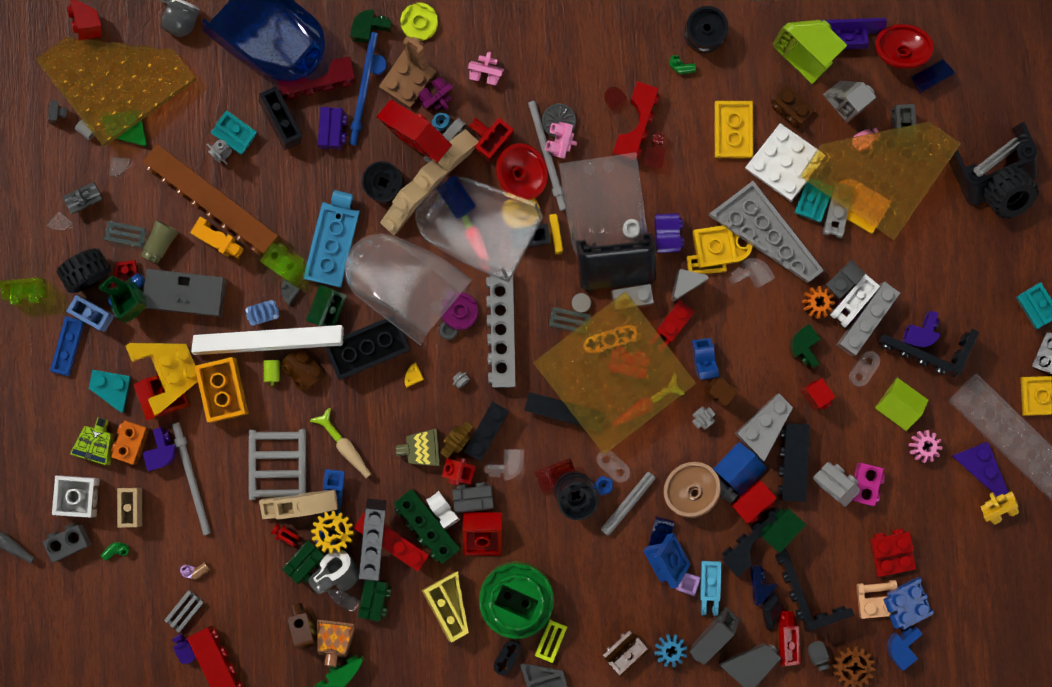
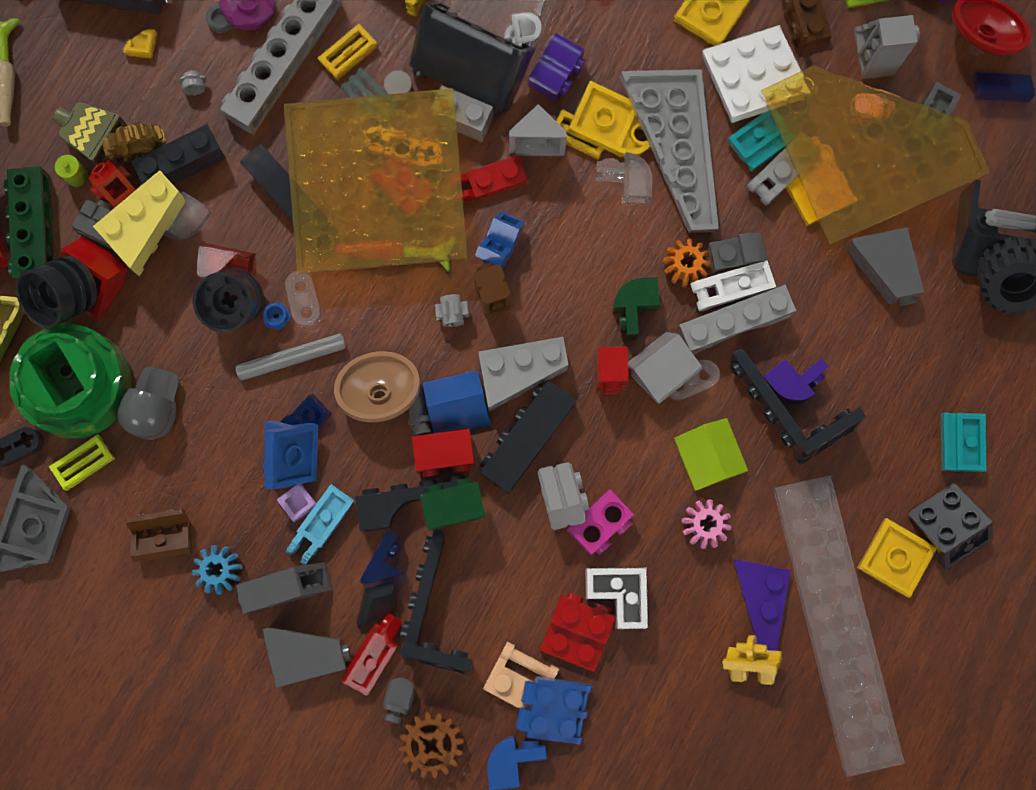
camera: 35 degrees right, 5 degrees down
white leg [426,491,460,530] -> none
none -> black wheel [16,255,97,328]
none -> lime piece [55,155,88,187]
none -> light yellow wedge [93,170,186,276]
none -> dark grey piece [117,367,178,440]
none -> yellow tile [318,24,378,80]
none -> white tile [512,12,542,44]
none -> white brick [585,568,647,629]
none -> light grey slope [628,332,703,404]
none -> dark grey slope [846,228,924,306]

